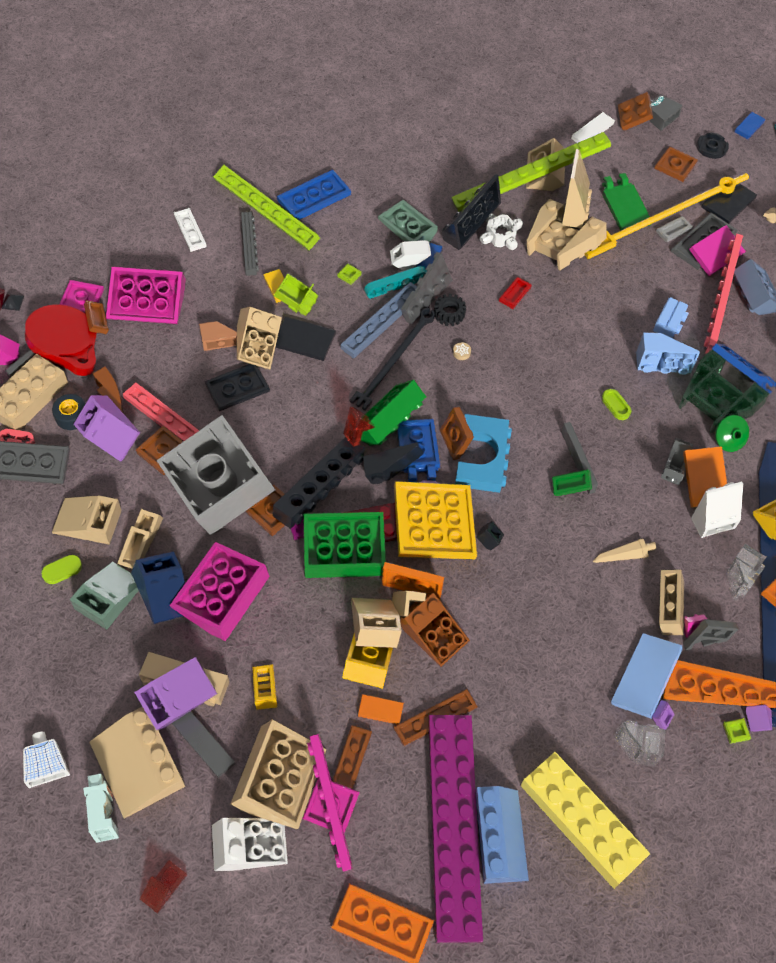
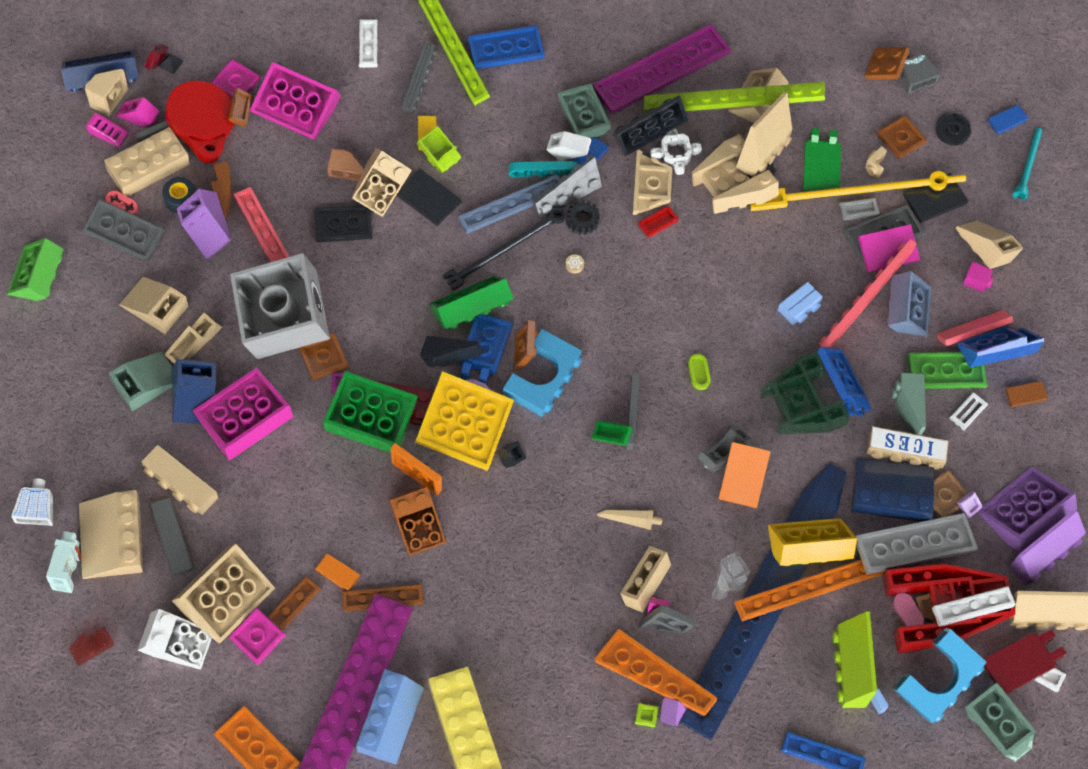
camera: 20 degrees right, 5 degrees up
lime tile [41,555,82,584] -> none
medium lavender slope [134,657,218,730] -> none
dark orange plate [136,426,183,475] -> none
yellow slope [252,664,277,710] -> none
black brick [272,435,365,529] -> none
dark pink plate [307,734,353,872] -> none
lime tile [337,264,362,285] -> none
yellow slope [342,633,393,689] -> none
clear red slope [343,407,375,447] -> none
tan slope [351,598,402,648] -> none
tan panel [392,591,426,617] -> none
white tile [571,112,615,143] -> none
light blue tile [611,633,682,719] -> none
clear slope [614,721,666,767] -> none
light blue slope [636,332,700,375] -> none
medium lavender tile [652,700,675,731] -> none
white slope [691,482,743,538] -> none
green dish [715,415,749,452] -> none
none -> magenta plate [593,24,731,115]
none -> tan wing [633,150,672,215]
none -> tan bracket [865,146,887,179]

